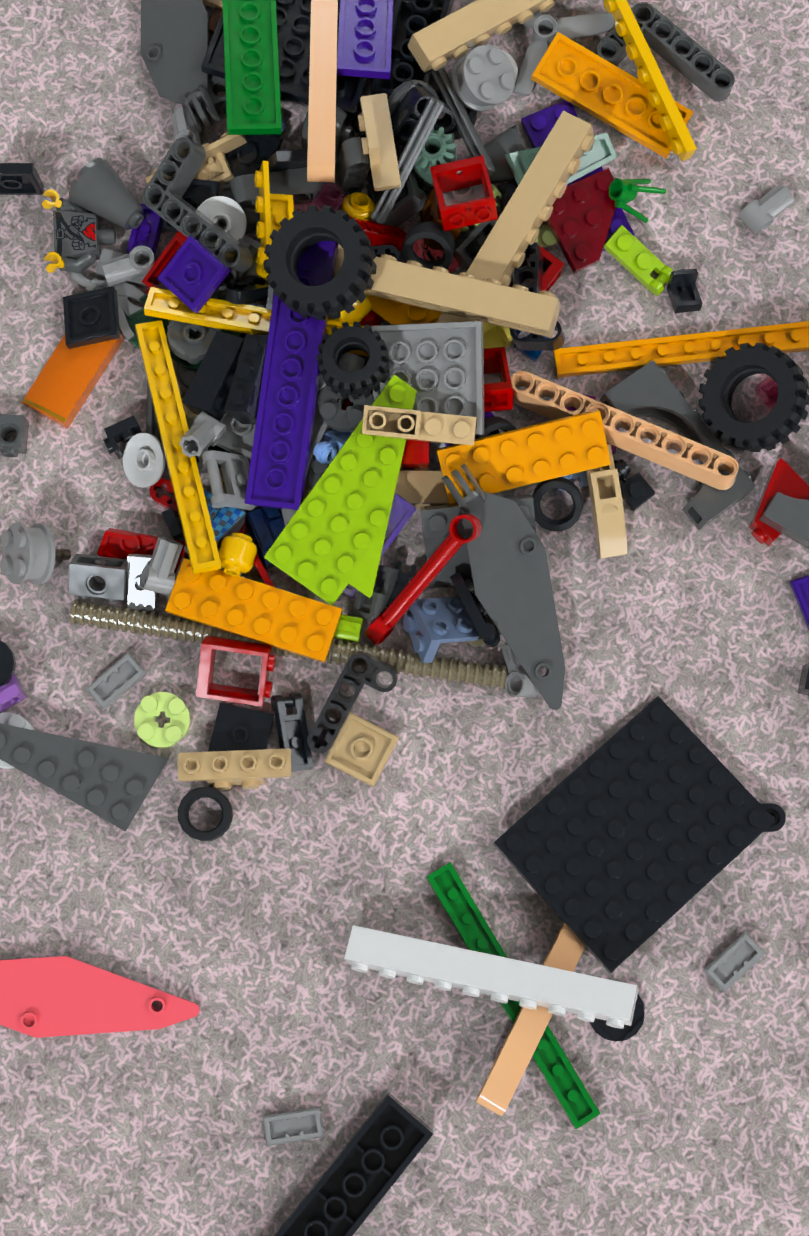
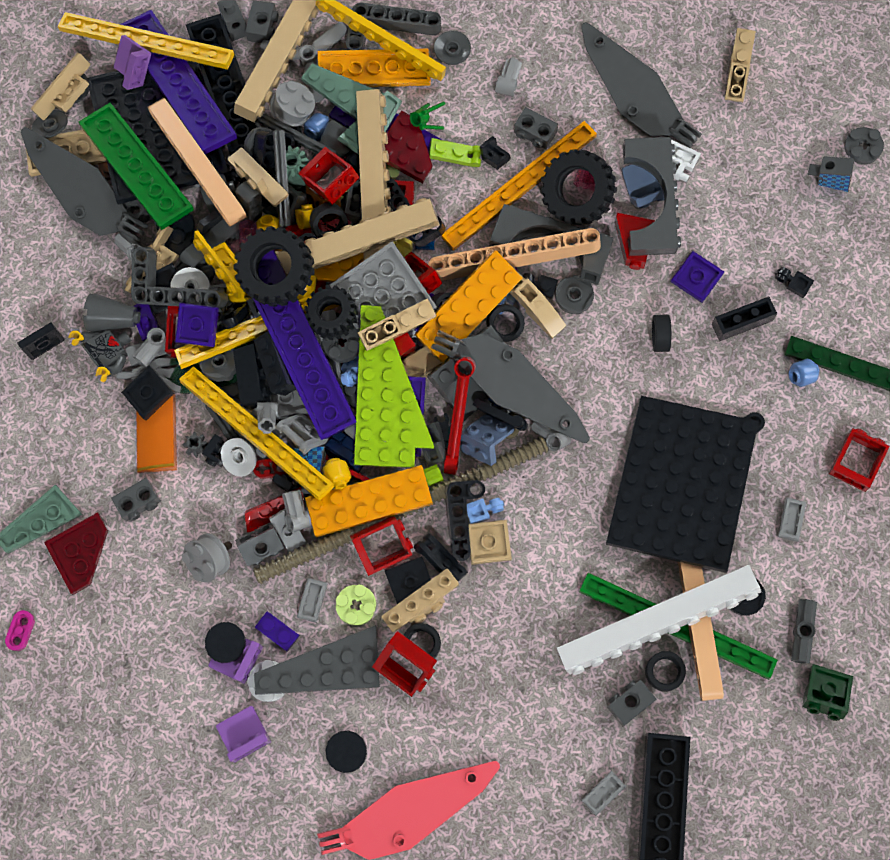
camera: 30 degrees left, 5 degrees down
none -> dark grey gear [182,432,208,458]
none -> dark purple plate [255,611,300,652]
none -> yellow plate [295,204,320,229]
none -> sand green wing [301,63,384,120]
none -> medium blue head [304,113,330,141]
none -> black tile [325,730,367,773]
none -> red window [372,631,437,697]
none -> dark grey dish [434,31,471,65]
none -> light blue plate [467,498,505,524]
none -> dark grey brick [514,107,558,150]
none -> dark grey plate [555,275,594,314]
none -> dark grey brick [607,680,657,727]
none -> black tyre [645,651,686,692]
none -> black tyre [652,314,672,352]
none -> dark grey piece [791,599,817,664]
none -> dark green plate [802,664,854,721]

